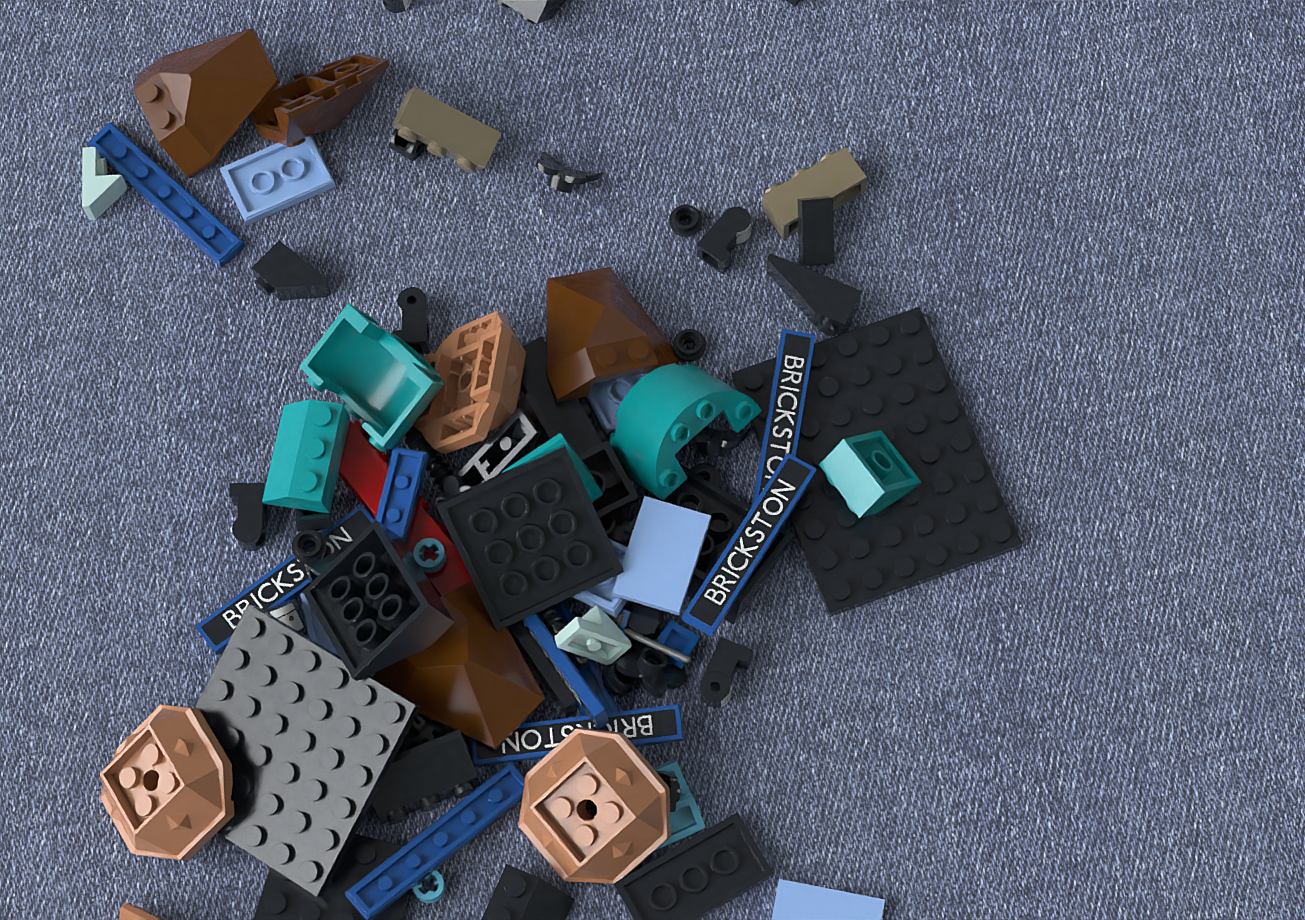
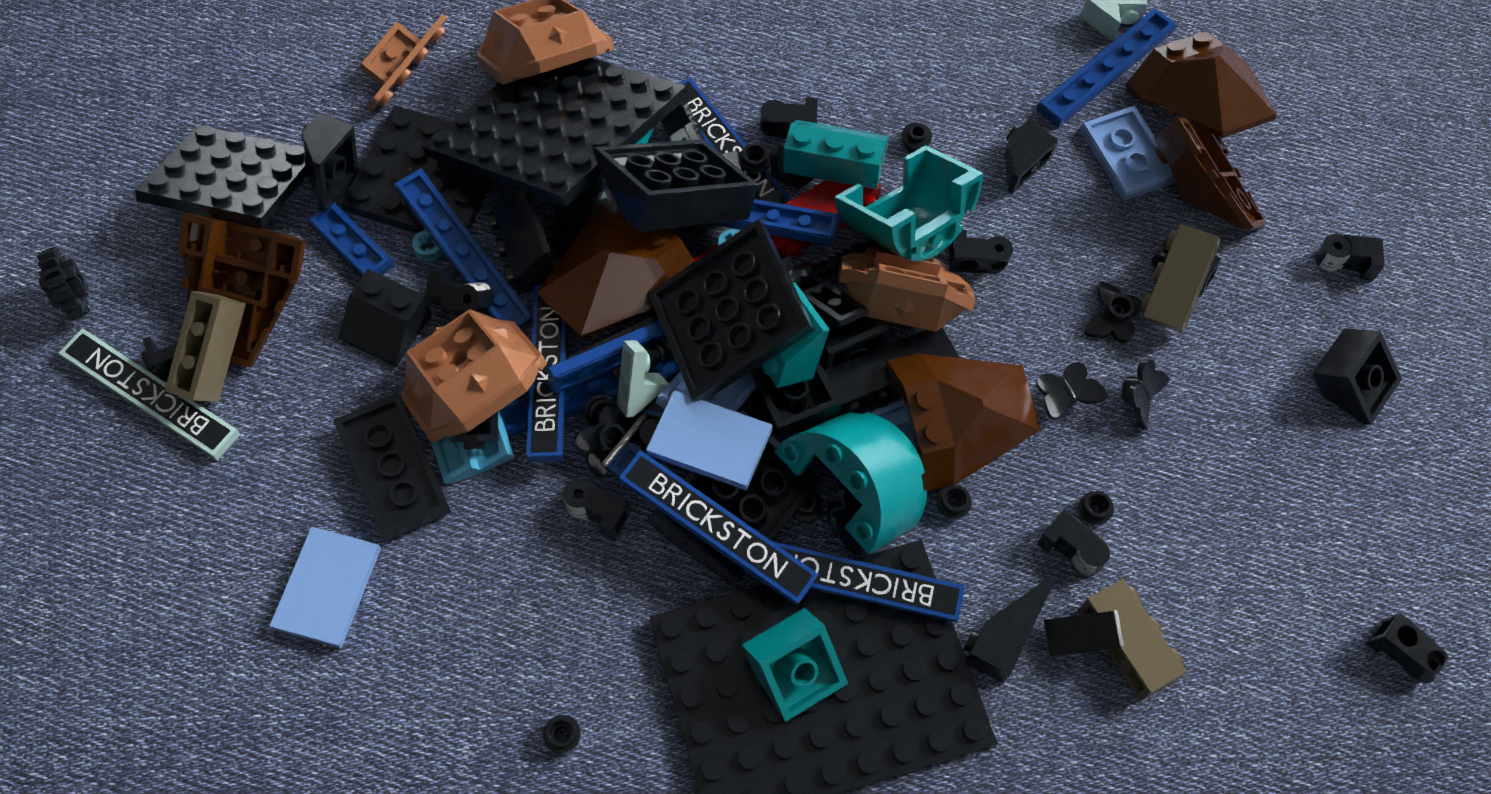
camera: 85 degrees right, 5 degrees down
none -> black leg [426,268,494,313]
none -> black plate [543,715,581,754]
none -> black plate [901,122,932,152]
none -> black animal [1036,362,1108,420]
none -> black animal [1084,282,1142,343]

